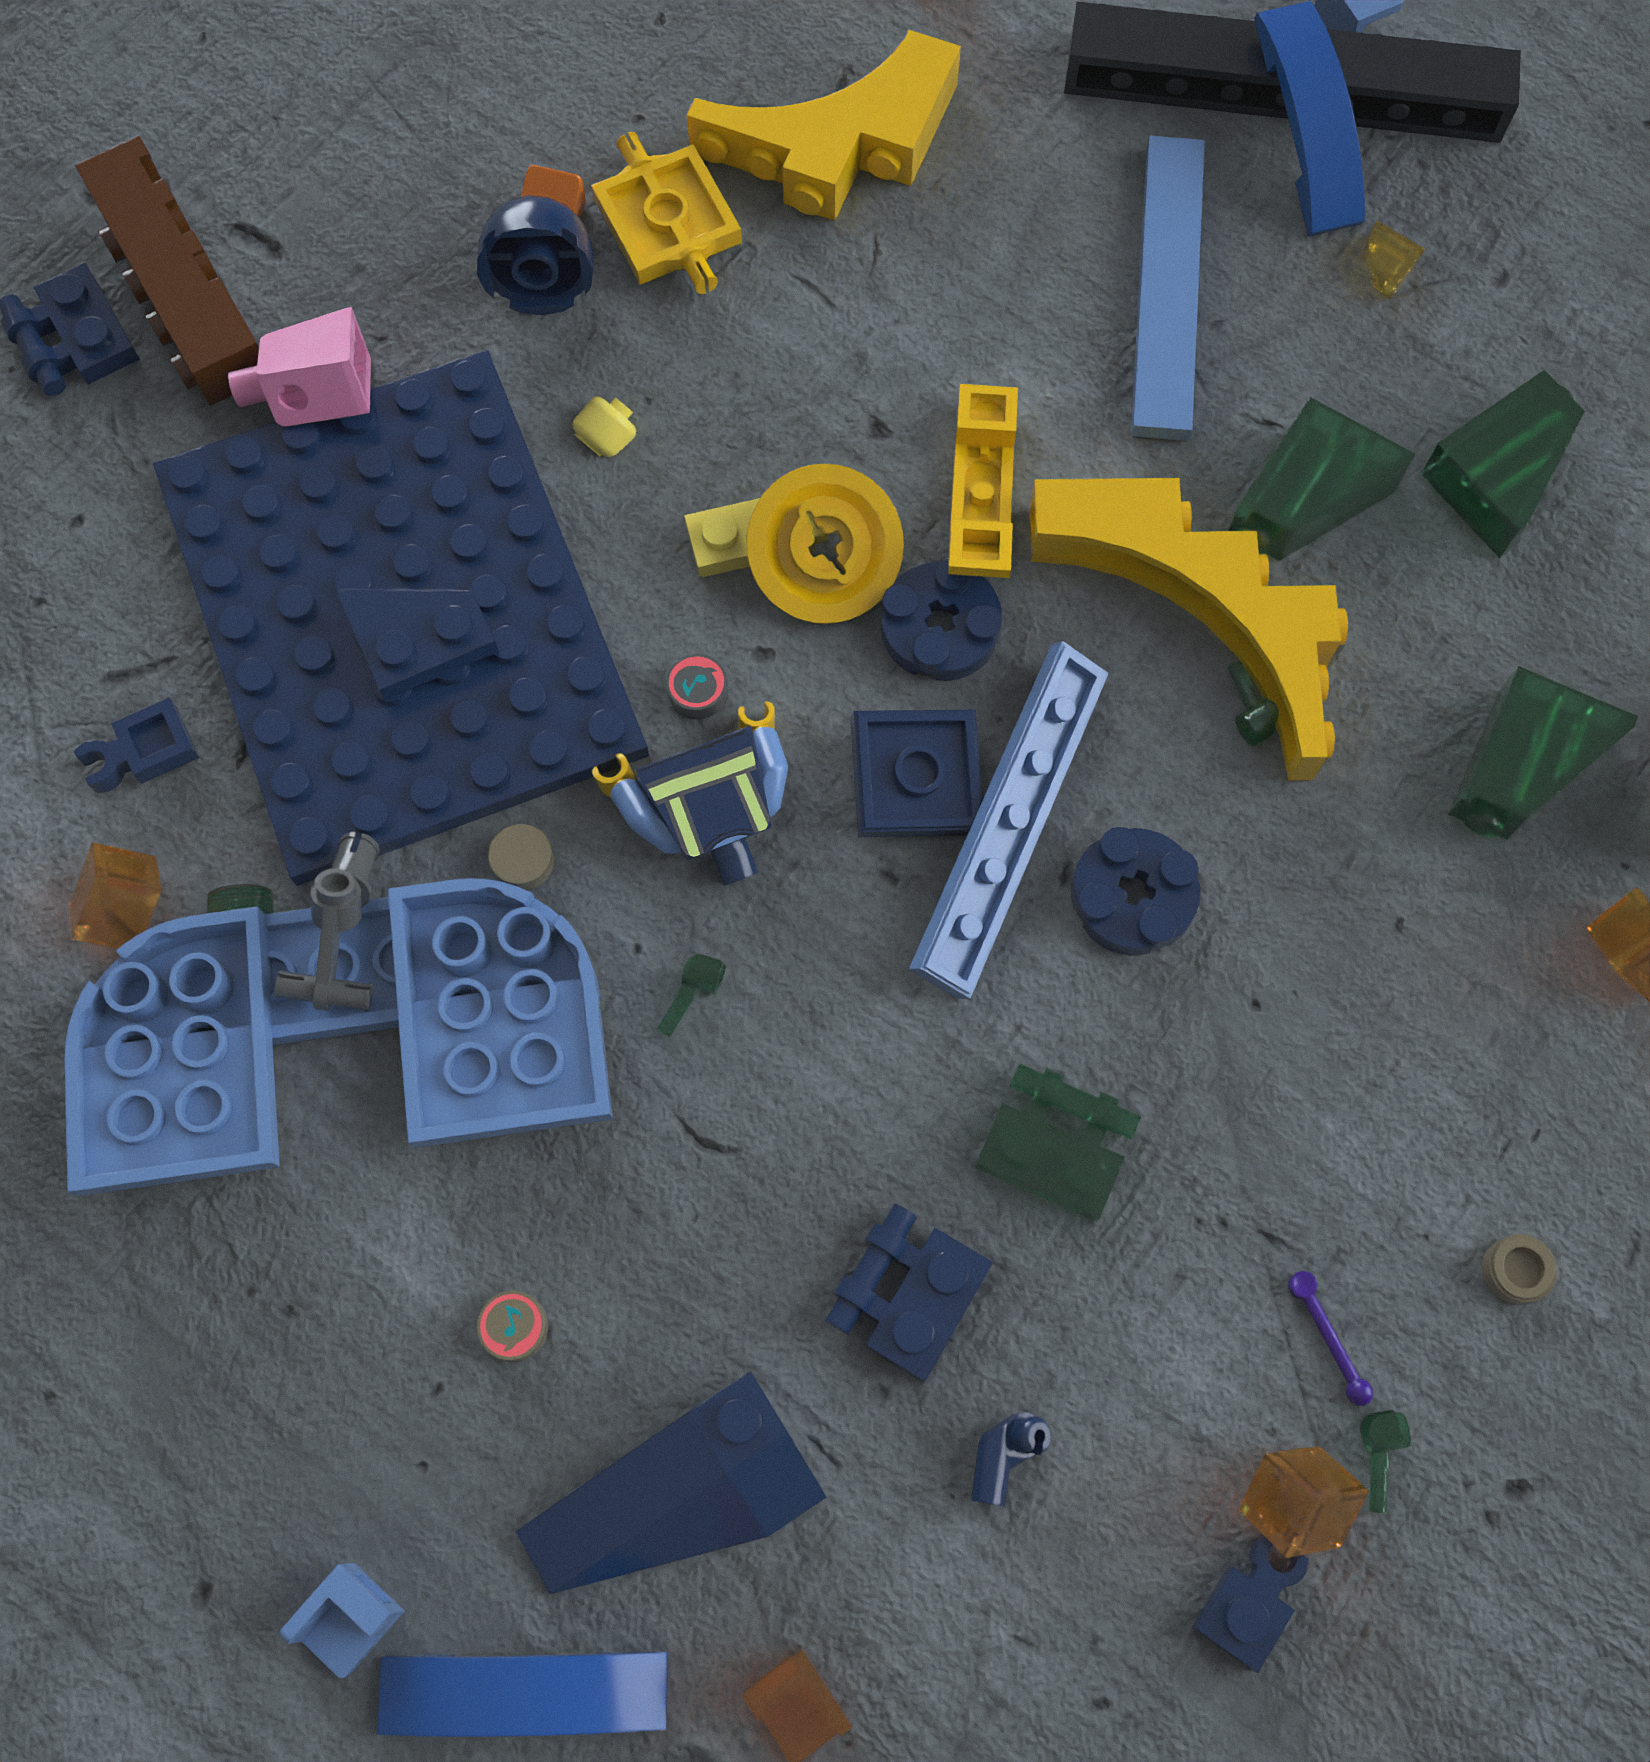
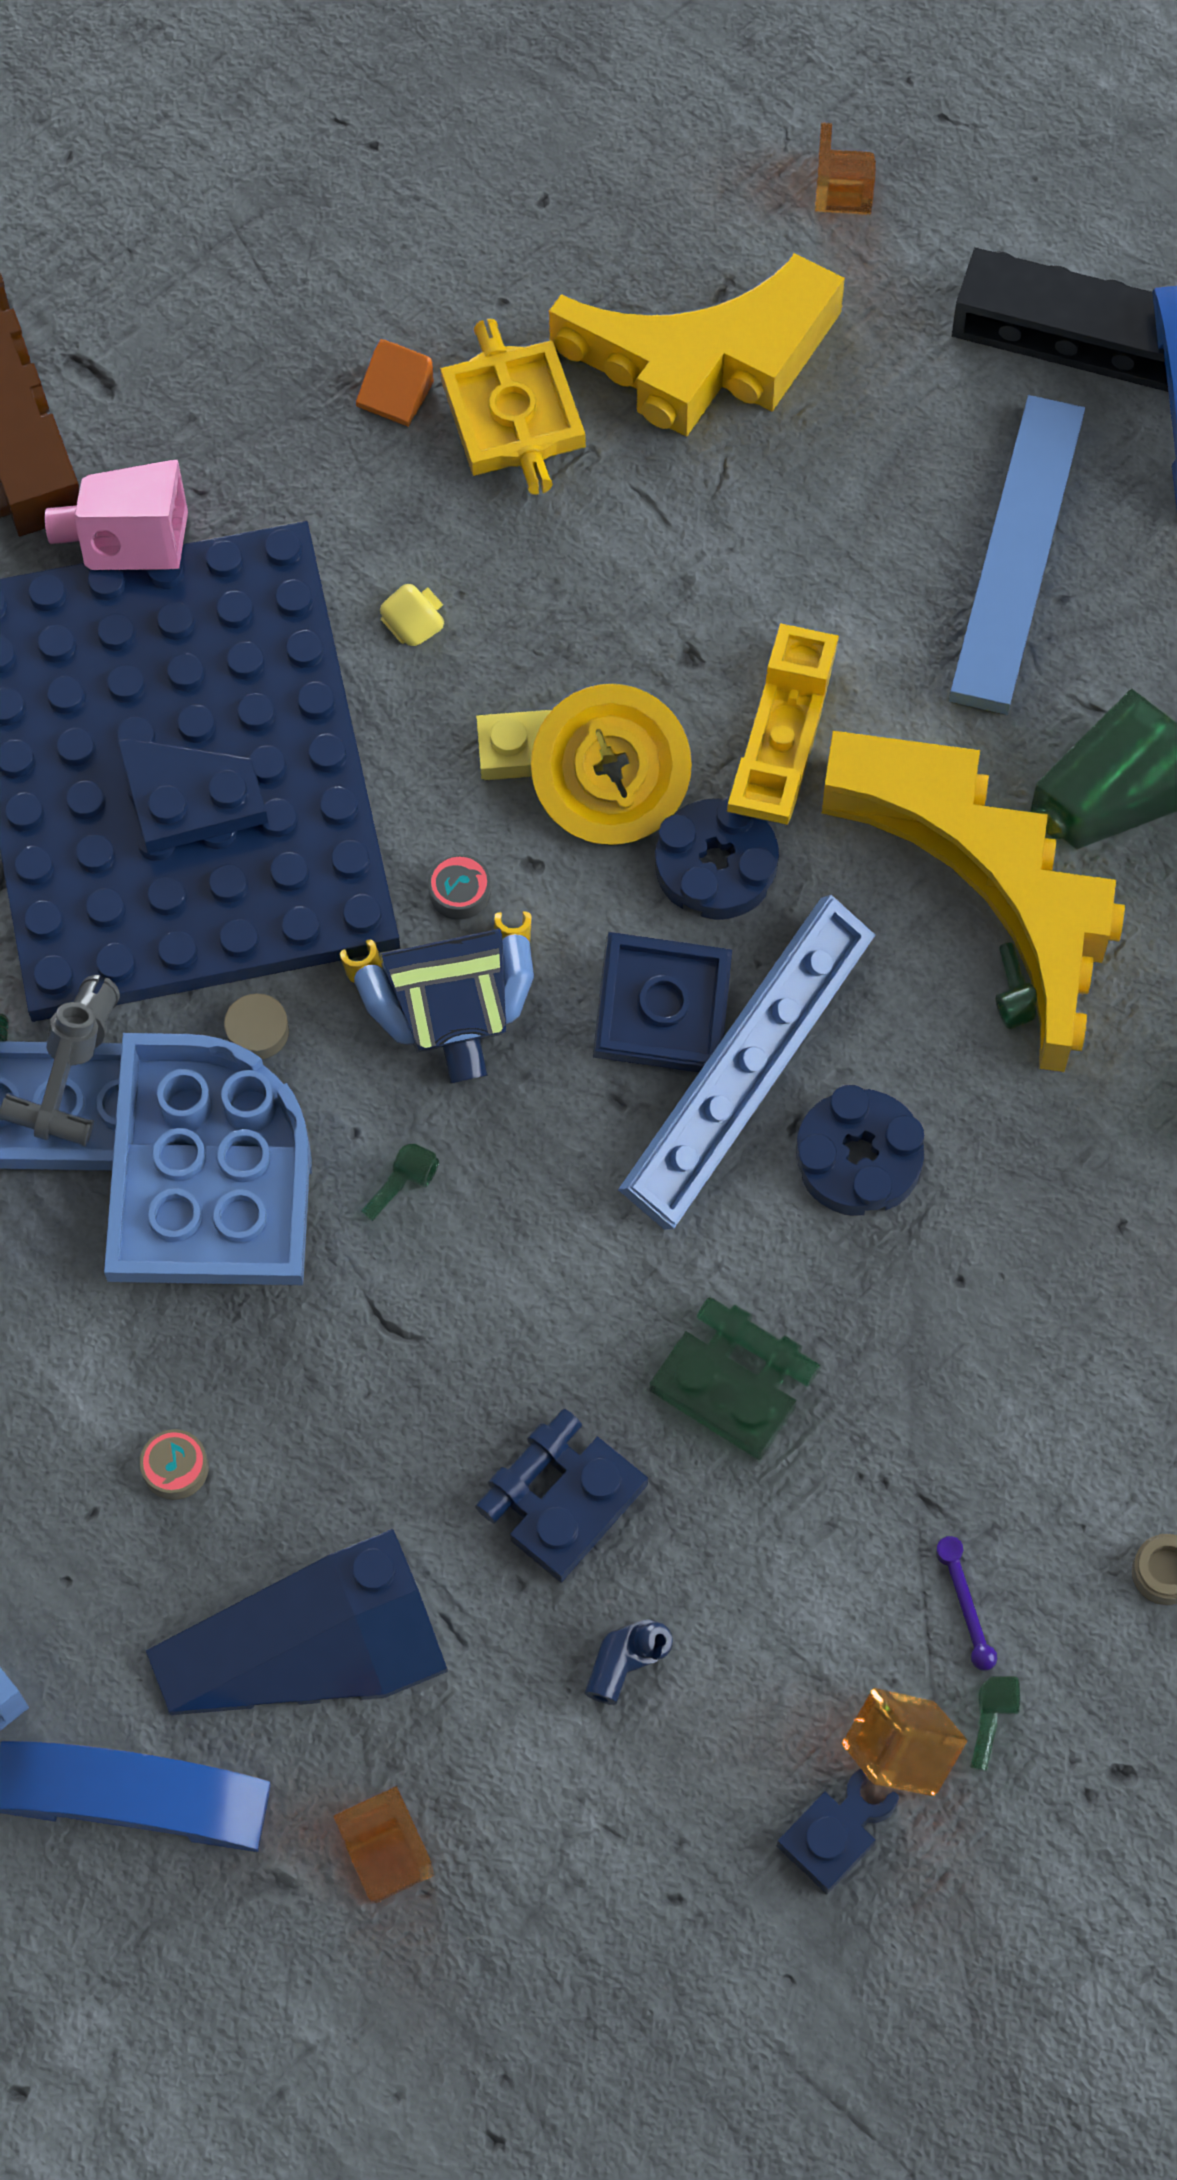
camera: 10 degrees right, 5 degrees down
dark blue cylinder [477,195,594,315] -> none

